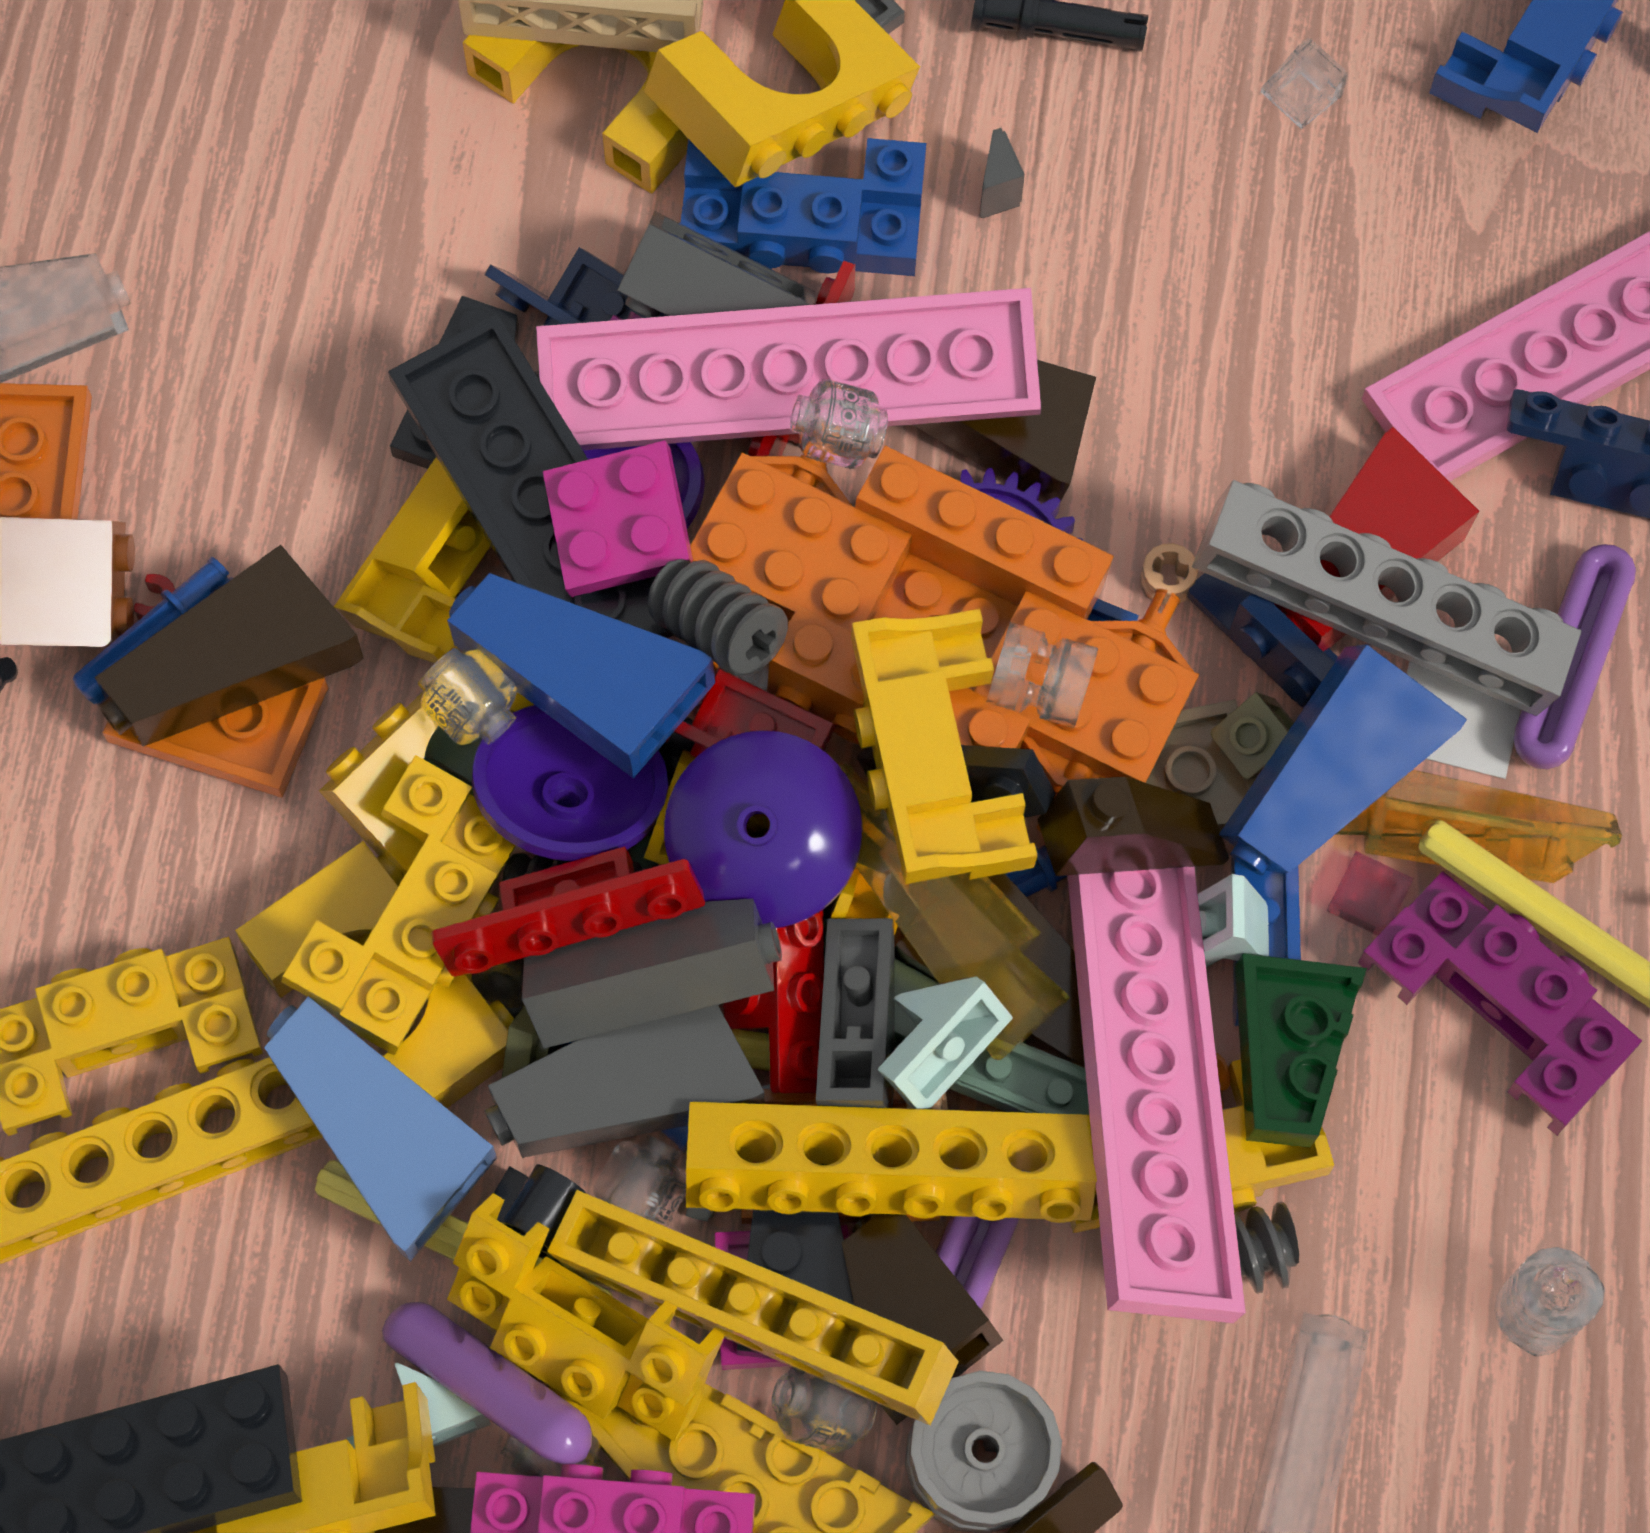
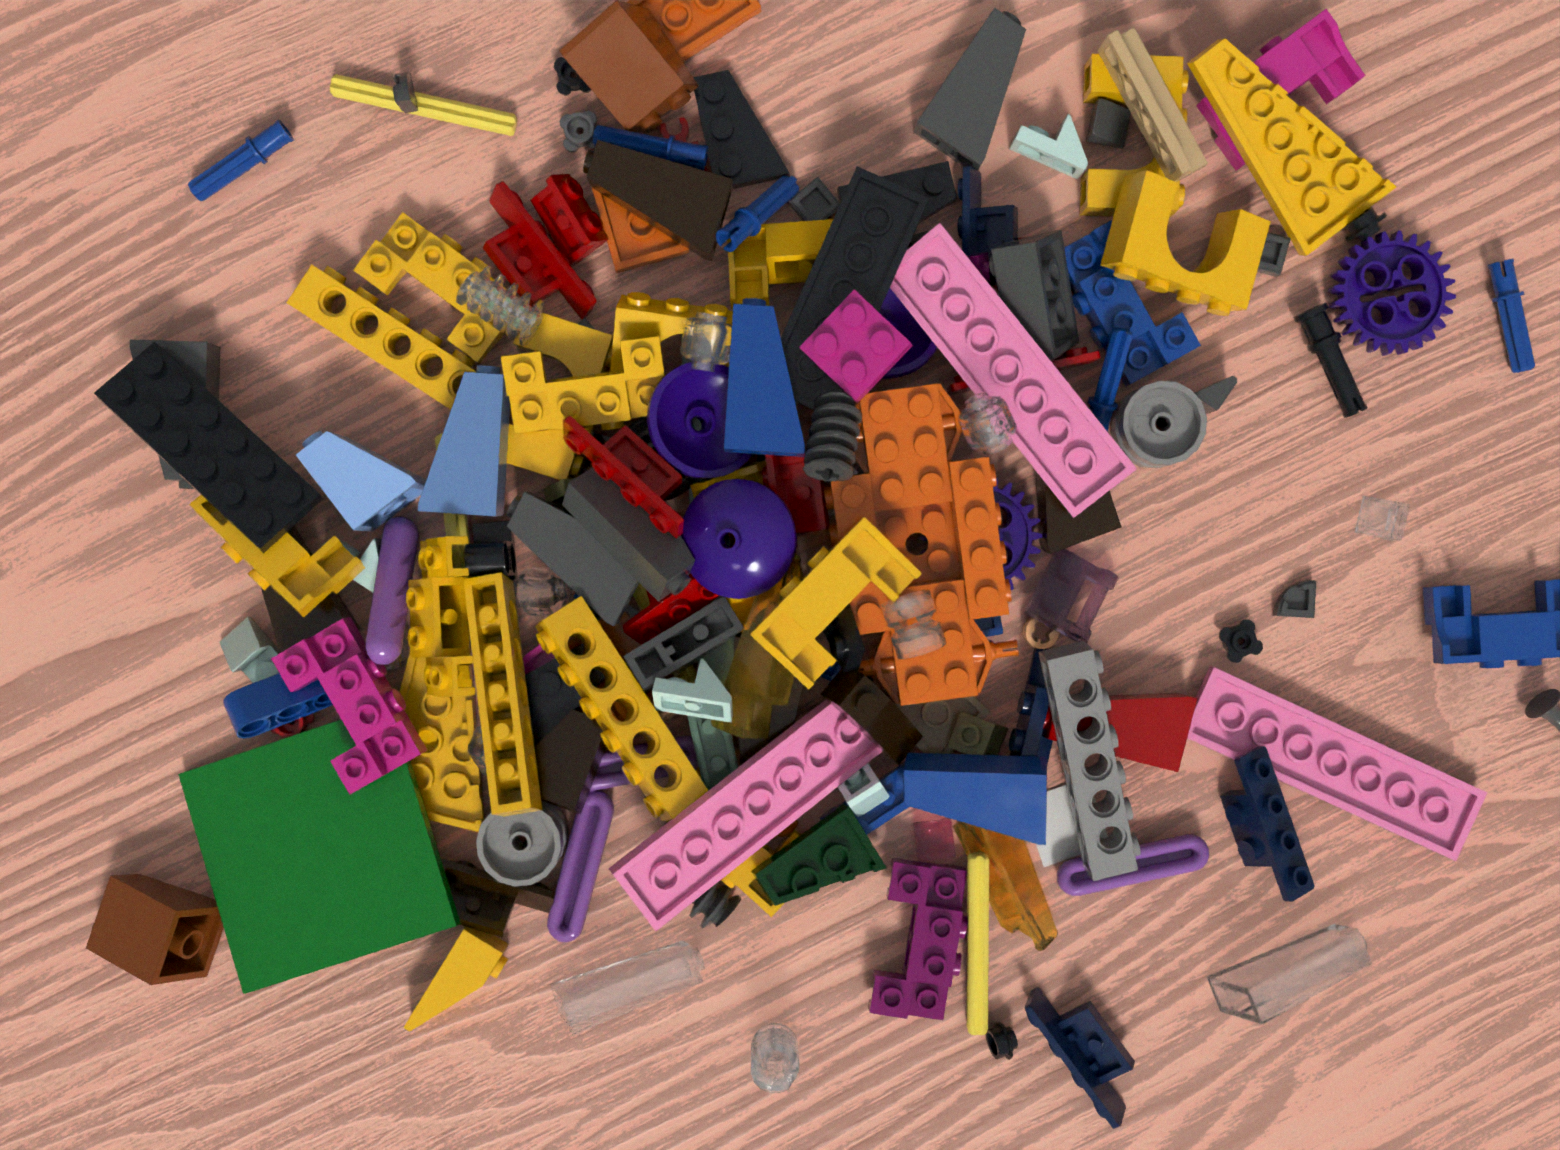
camera: 55 degrees right, 20 degrees up
none -> light blue slope [296,431,426,532]
none -> clear piece [456,265,545,347]
none -> red bracket [483,181,597,319]
none -> red bracket [530,174,609,265]
none -> medium lavender piece [547,791,614,942]
none -> flat silver plate [560,111,597,152]
none -> black wing [693,70,790,189]
none -> blue axle [716,175,799,252]
none -> dark grey tile [788,177,840,221]
none -> dark grey slope [913,8,1026,171]
none -> light aqua slope [1009,114,1088,180]
none -> plate [1024,549,1118,643]
none -> dark grey slope [1086,98,1131,149]
none -> blue axle [1088,327,1133,431]
none -> light grey wheel [1111,381,1207,468]
none -> black plate [1219,619,1263,663]
none -> dark grey tile [1273,580,1316,618]

